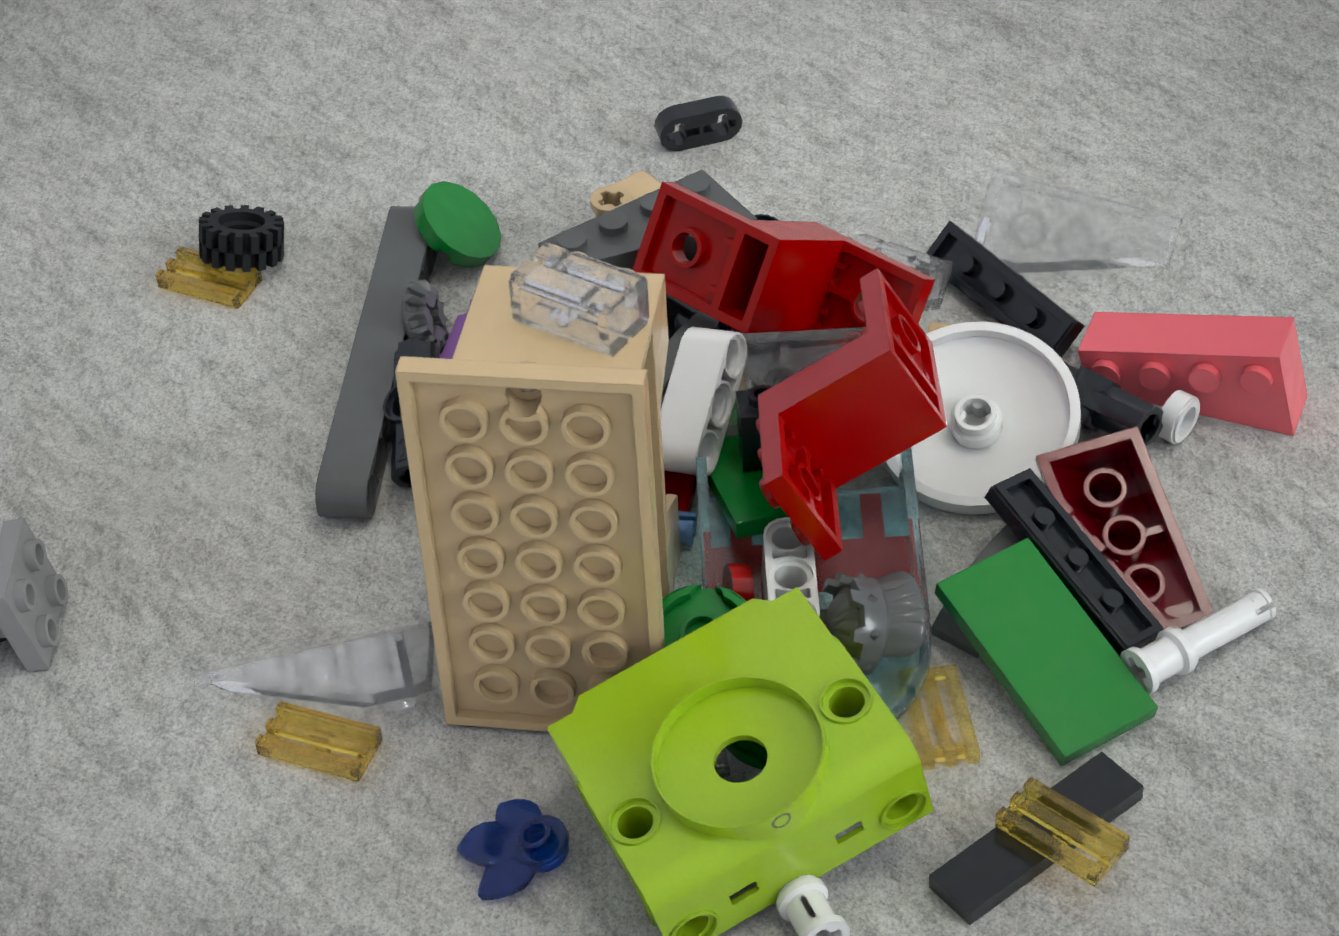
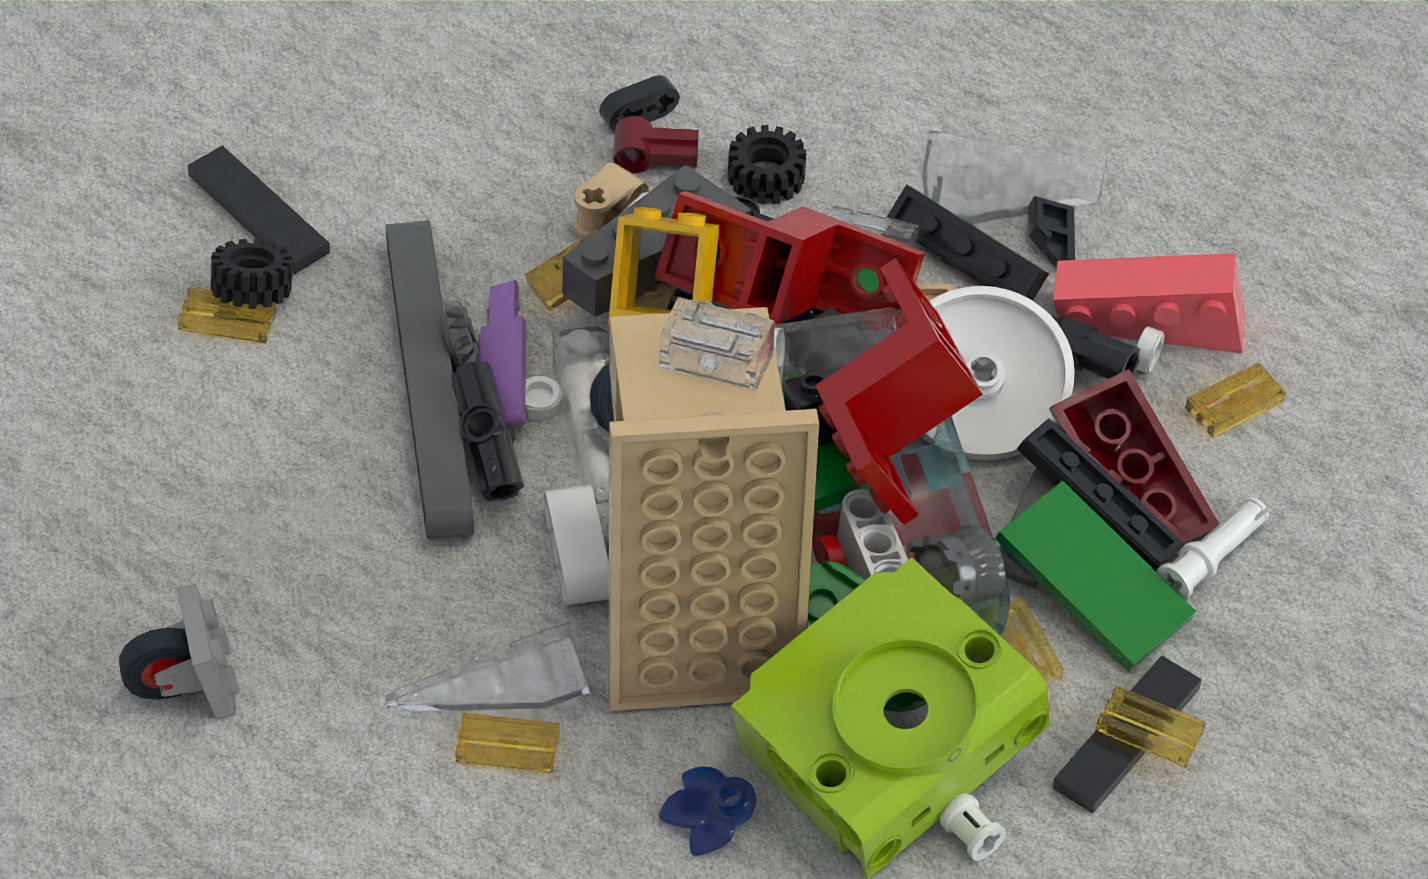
camera: 20 degrees left, 5 degrees up
green tile [414,181,501,268] -> none
none -> black tile [187,145,330,274]
none -> yellow window [608,207,719,326]
none -> dark red piece [613,116,699,174]
none -> black tyre [727,125,807,205]
none -> black tile [1028,196,1075,267]
none -> clear yellow tile [1185,363,1286,438]

